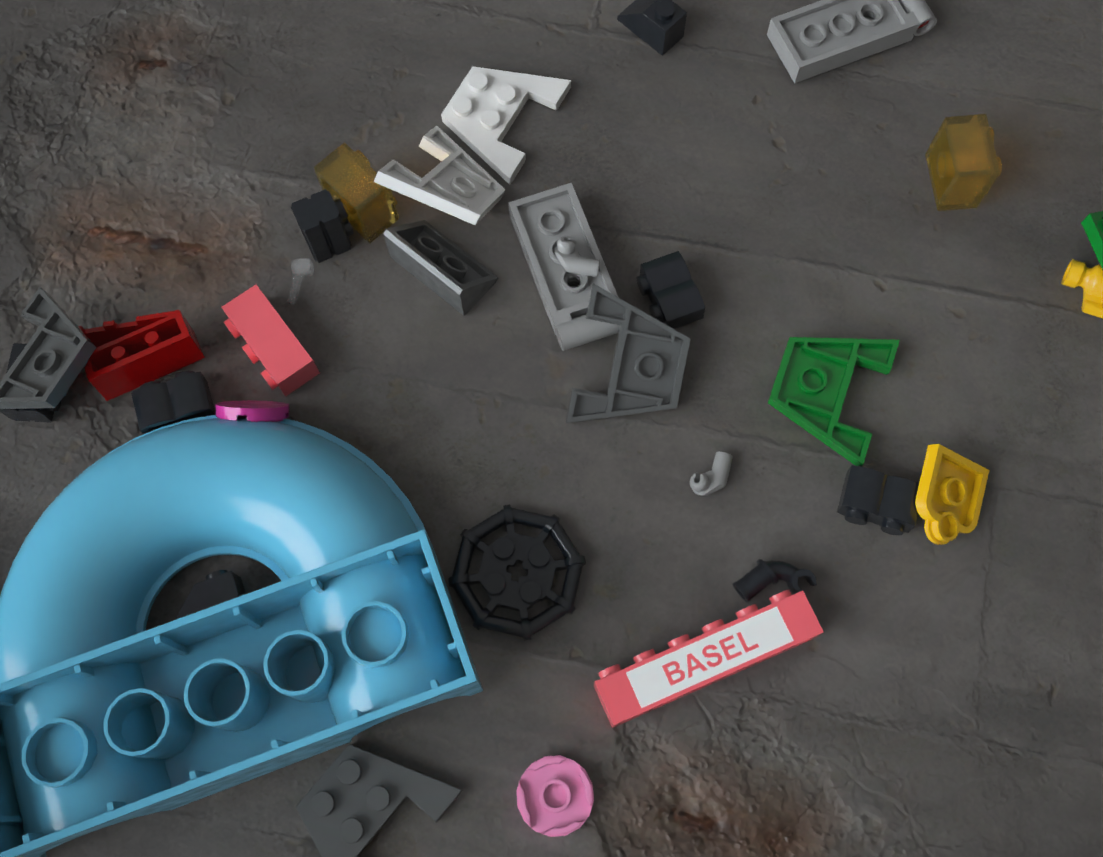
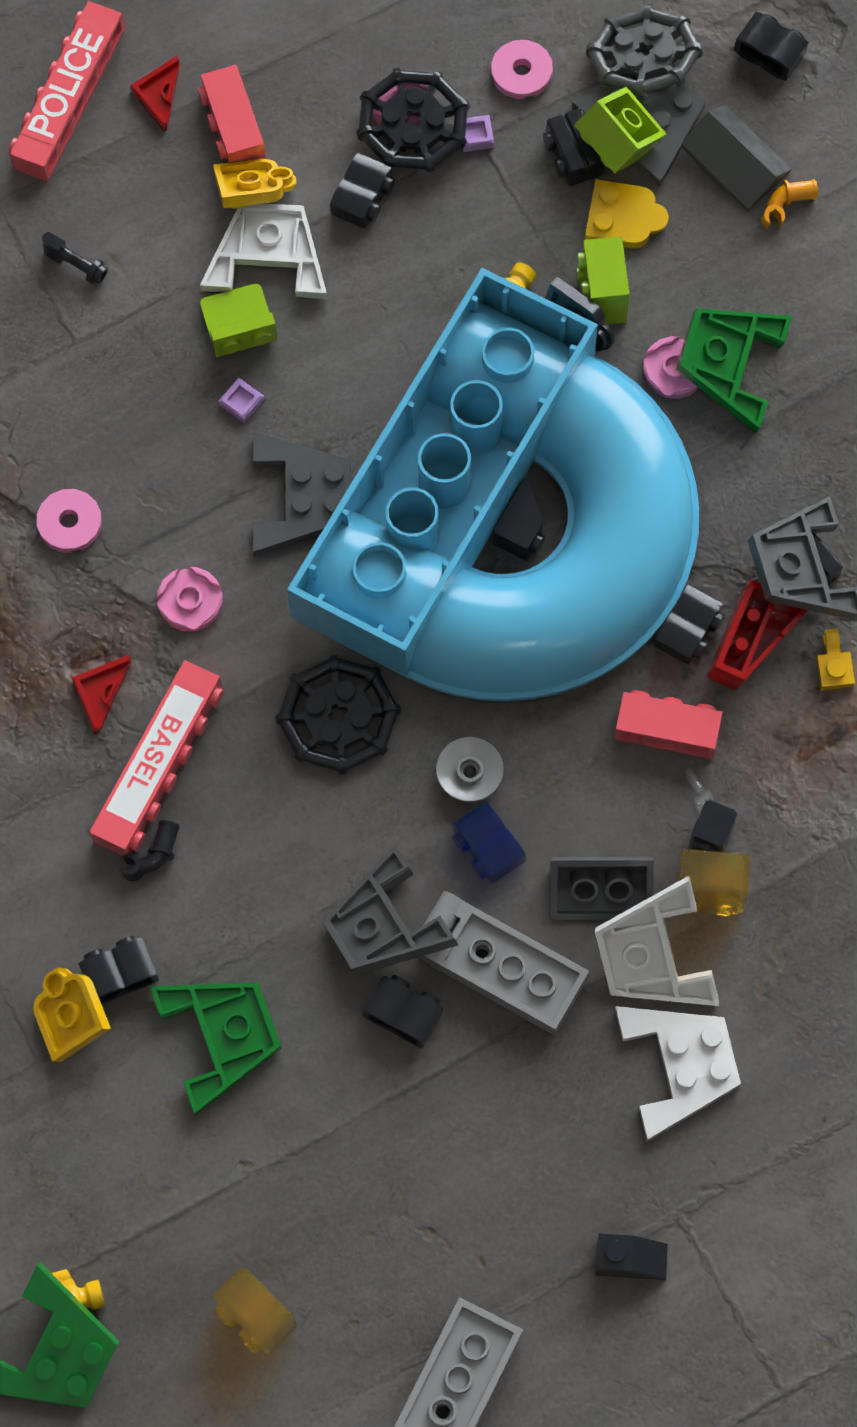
camera: 140 degrees right, 0 degrees up
dark pink tile [216,400,289,422] -> none
light grey arm [555,236,600,277] -> none
light grey arm [689,452,733,496] -> none
none -> red tile [72,655,131,735]
none -> light grey dish [436,737,504,802]
none -> clear blue brick [452,802,526,884]
none -> yellow plate [816,628,855,691]

